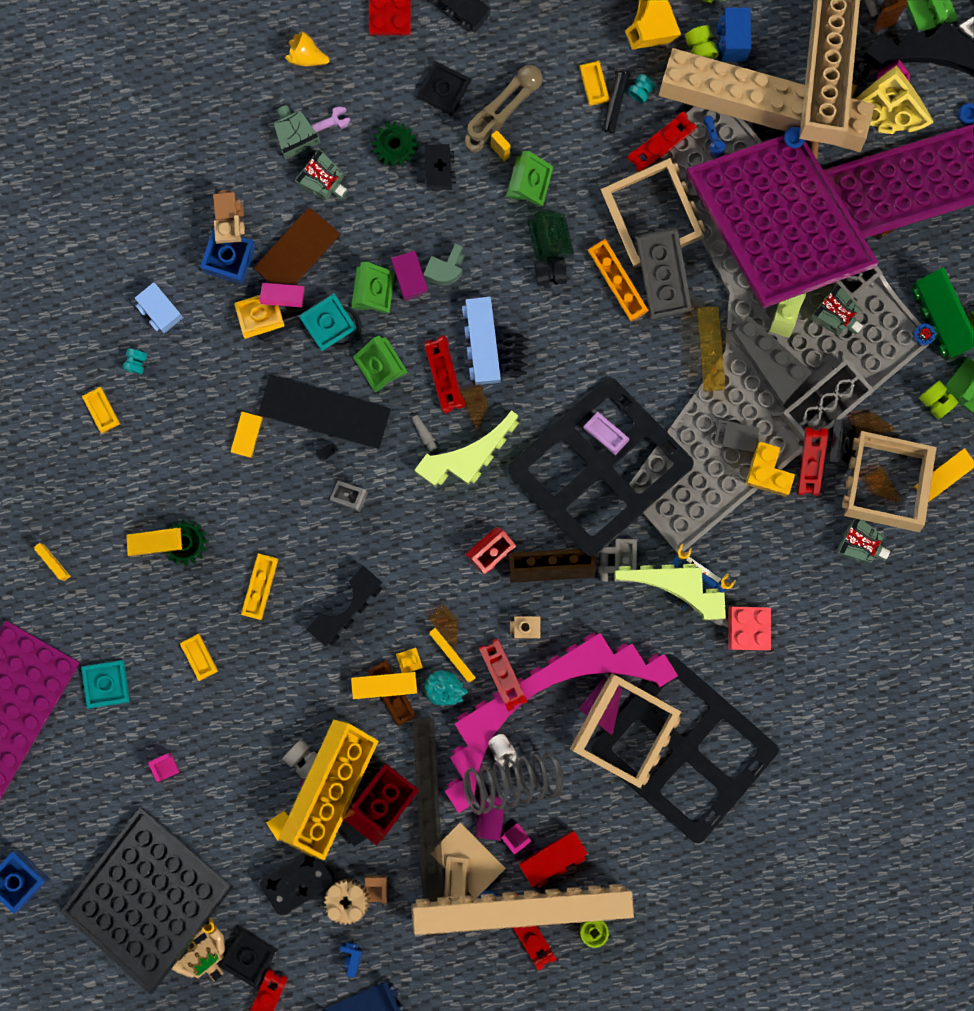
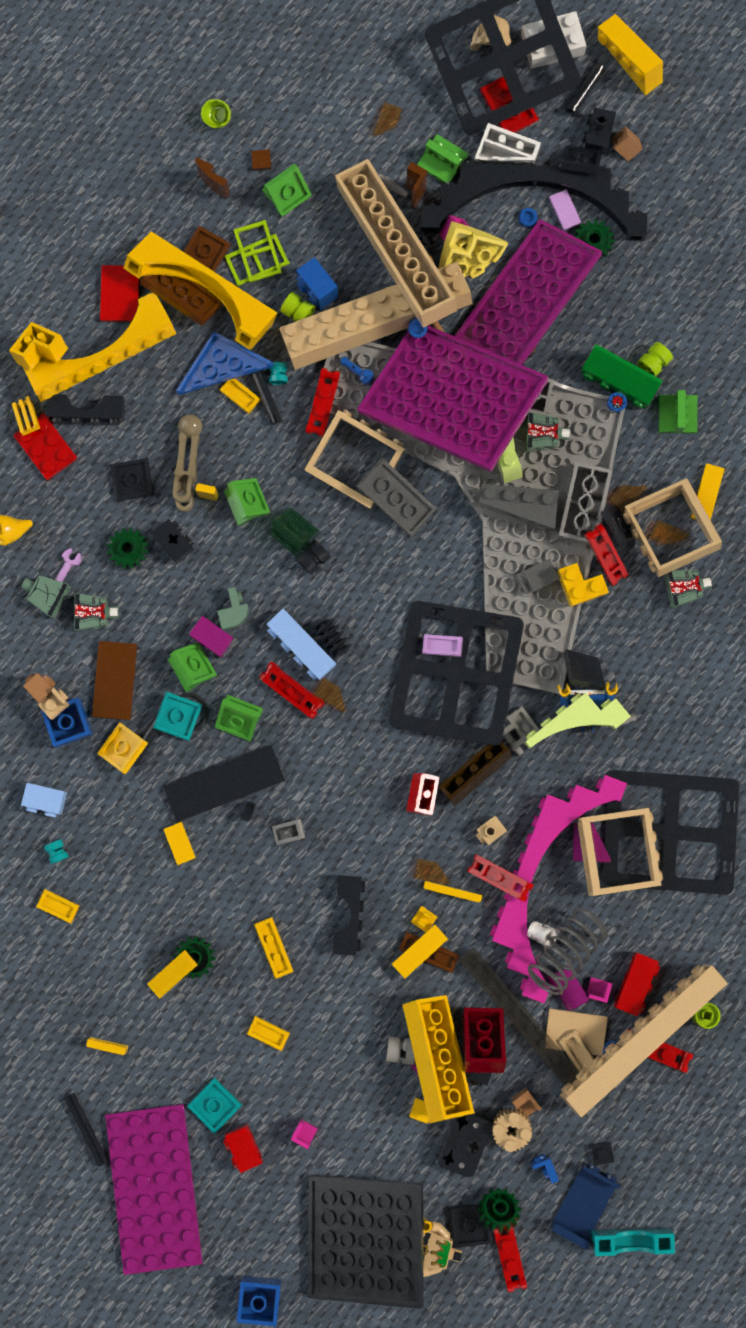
camera: 35 degrees left, 0 degrees up
dark pink tile [260,283,305,307] -> none
light grey animal [412,415,437,452] -> none
yellowish green arch [414,411,519,487] -> none
teal hair [424,670,468,706] -> none
light orange brick [588,239,649,321] -> none
clear yellow tile [697,307,725,392] -> none
coral plate [728,607,771,650] -> none
lime wheel [918,380,959,420] -> none
none -> blue tile [175,331,274,395]
none -> red brick [223,1123,263,1173]
none -> dark green gear [477,1188,522,1234]
none -> black tile [563,649,606,691]
none -> black plate [591,1141,614,1166]

